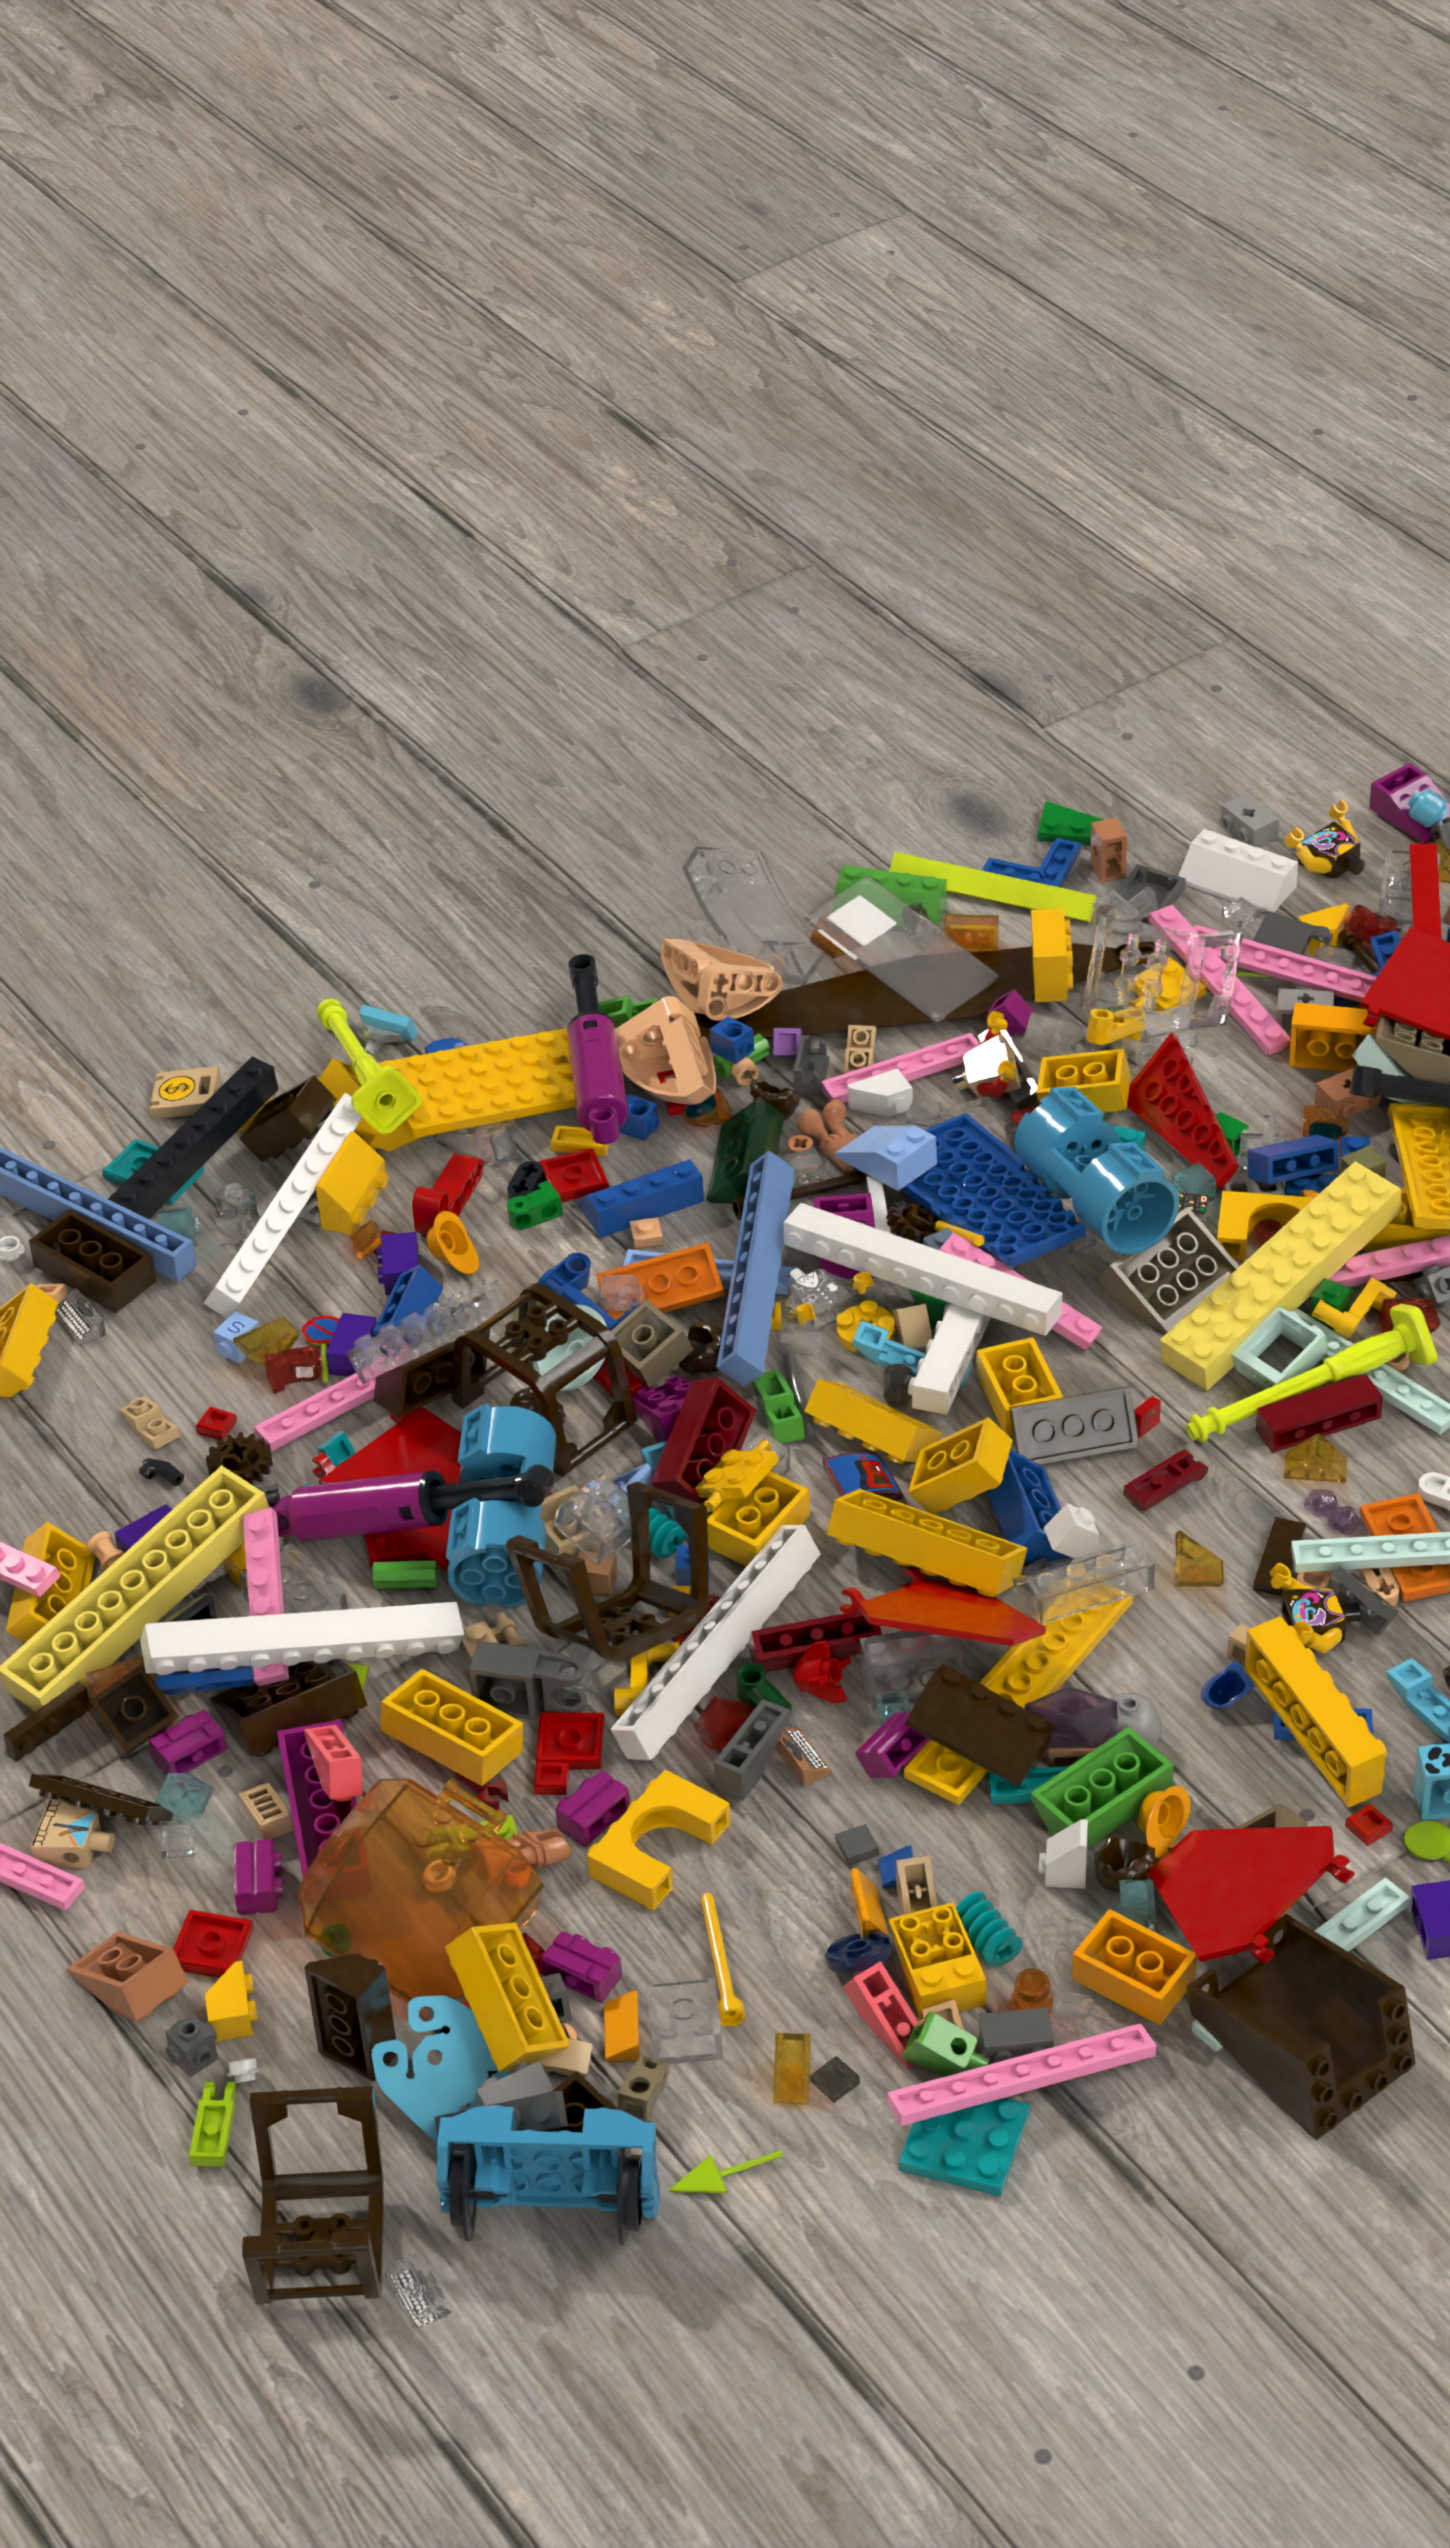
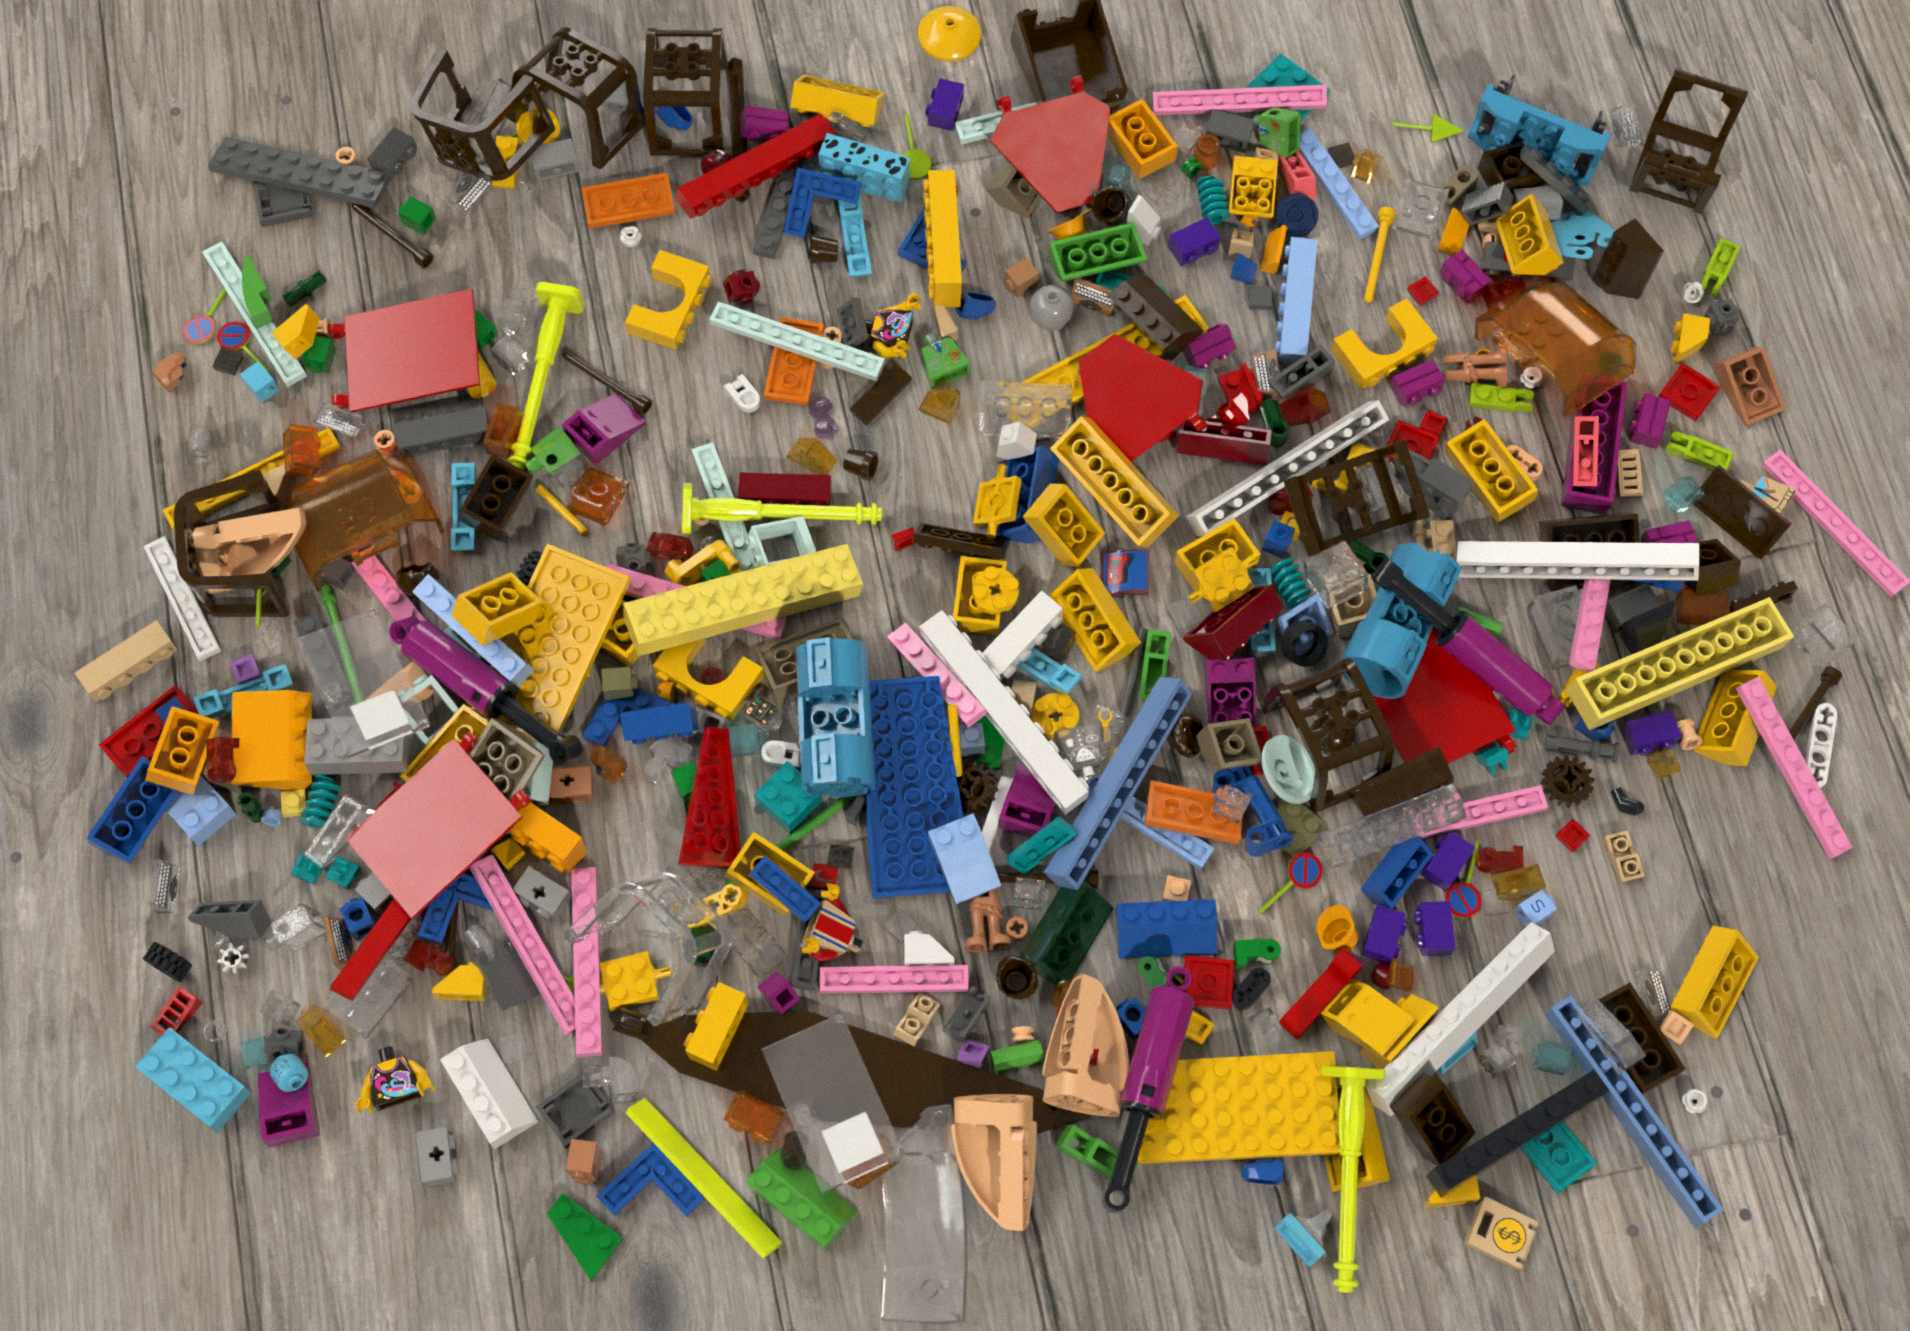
camera: 160 degrees left, 25 degrees up
blue brick [710,1016,755,1064] -> none
slope [1024,1686,1118,1748] -> none
dark red plate [1123,1449,1208,1511] -> none
none -> blue plate [748,856,821,923]
none -> dark brown piece [843,449,879,481]
none -> bright green torso [921,333,970,390]
none -> yellow plate [972,566,1019,614]
none -> yellow plate [973,464,1022,538]
none -> medium nougat brick [1004,257,1039,297]
none -> teal plate [1006,817,1077,873]
none -> green leg [1137,956,1184,988]
none -> dark purple brick [1167,217,1221,266]
none -> green bush [1181,156,1203,178]
none -> red bracket [1218,362,1263,413]
none -> piece [1258,852,1323,914]
none -> light blue brick [1275,237,1317,365]
none -> black tyre [1281,620,1328,667]
none -> light blue plate [1299,128,1379,240]
none -> yellow slope [1321,978,1414,1056]
none -> dark green piece [1346,539,1389,576]
none -> red tile [1407,276,1439,306]
none -> dark purple brick [1414,901,1456,956]
none -> dark grey brick [1461,182,1514,226]
none -> light nougat beam [1507,445,1543,482]
none -> clear slope [1575,998,1646,1075]
none -> clear yellow tile [1646,748,1681,781]
none -> lime hinge [1665,431,1734,470]

